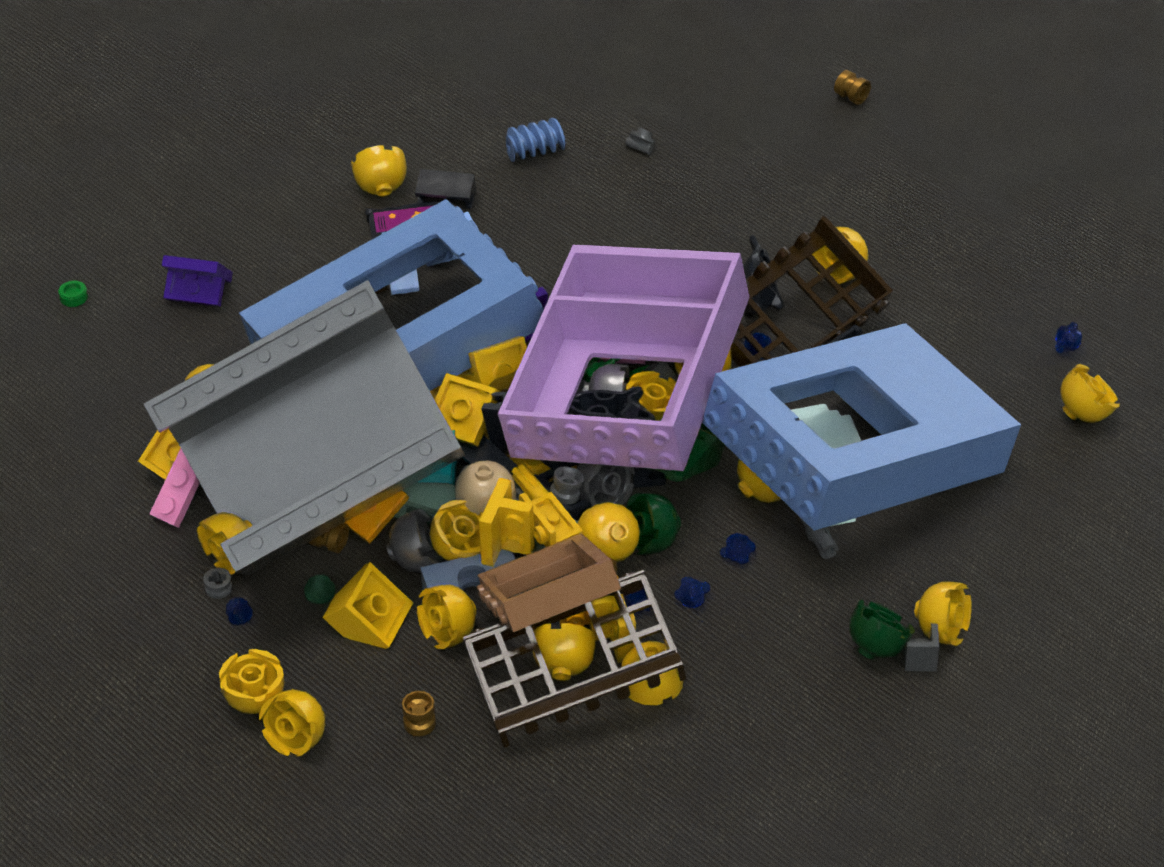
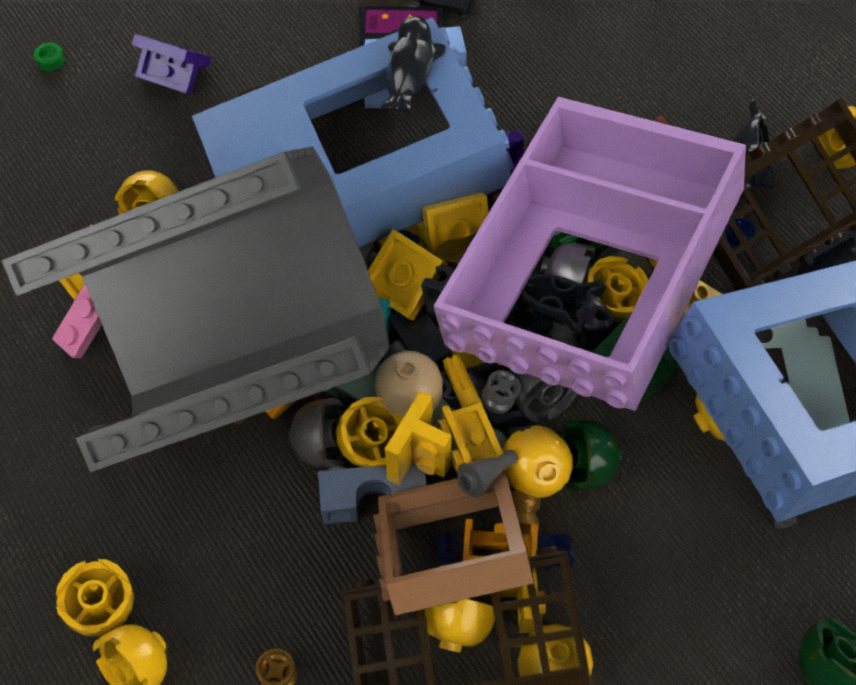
camera: 10 degrees right, 15 degrees up
yellow cylinder [197,512,252,575] -> none
clear blue hinge [226,597,253,625] -> none
clear green plate [304,575,336,604] -> none
yellow slope [322,562,414,649] -> none
yellow cylinder [417,585,476,649] -> none
clear blue plate [674,577,710,608] -> none
clear blue plate [720,533,756,564] -> none
none -> black animal [381,16,446,113]
none -> dark grey cone [457,450,518,498]

